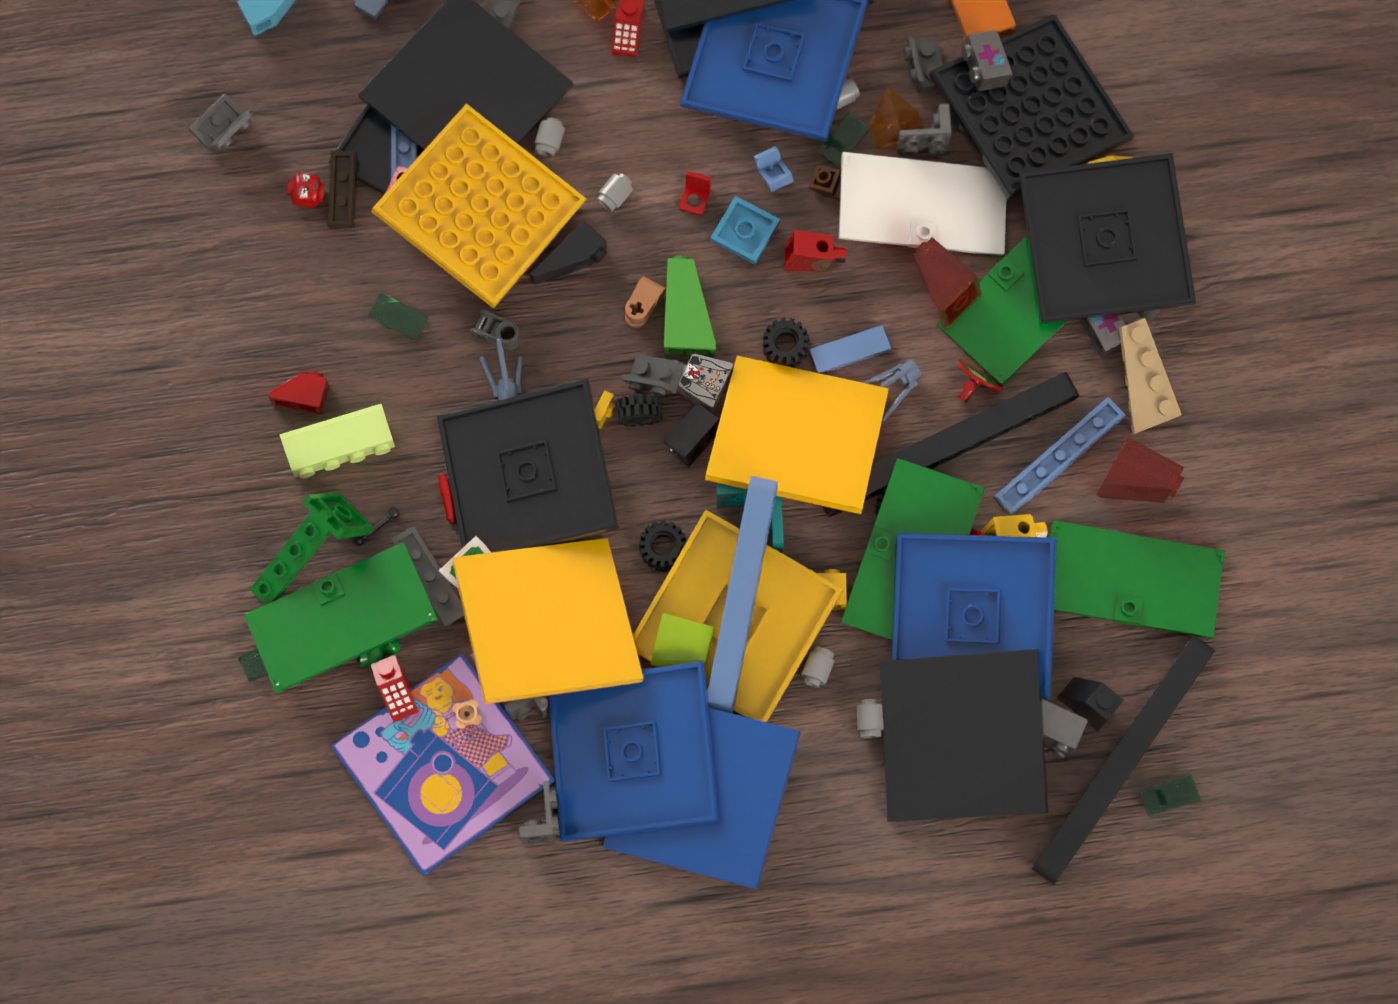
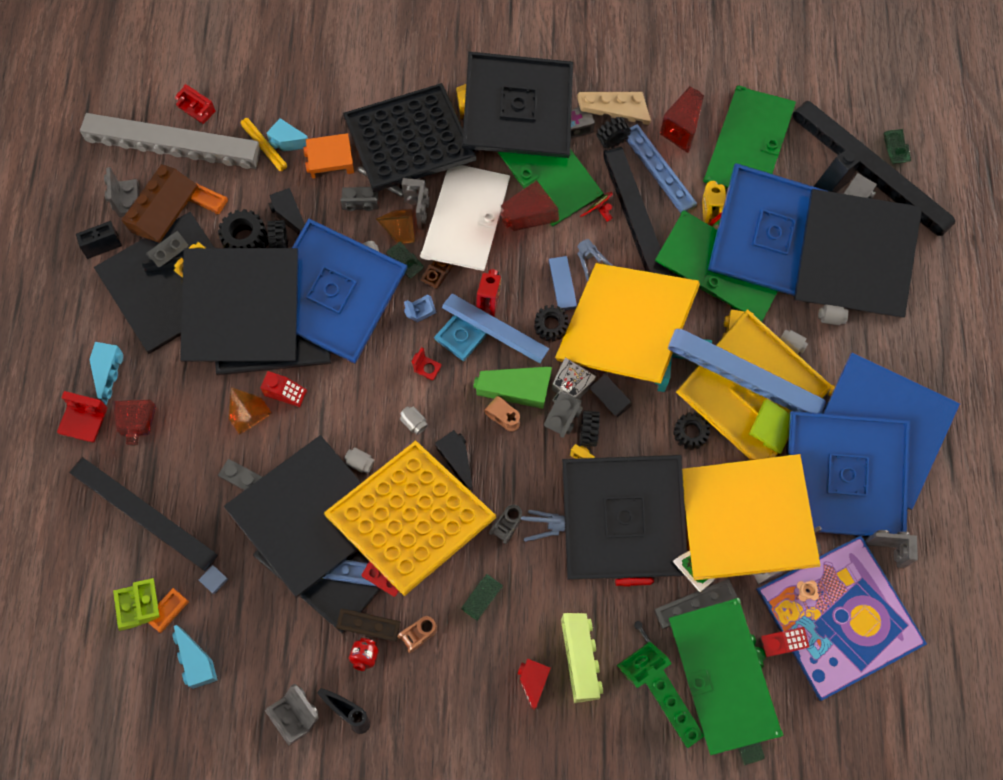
camera: 80 degrees left, 5 degrees down
flat silver brick [962,29,1012,91] -> none
none -> black piece [317,688,370,734]
none -> nougat piece [397,616,437,653]
none -> medium blue tile [442,294,549,363]
none -> black tyre [596,117,631,149]

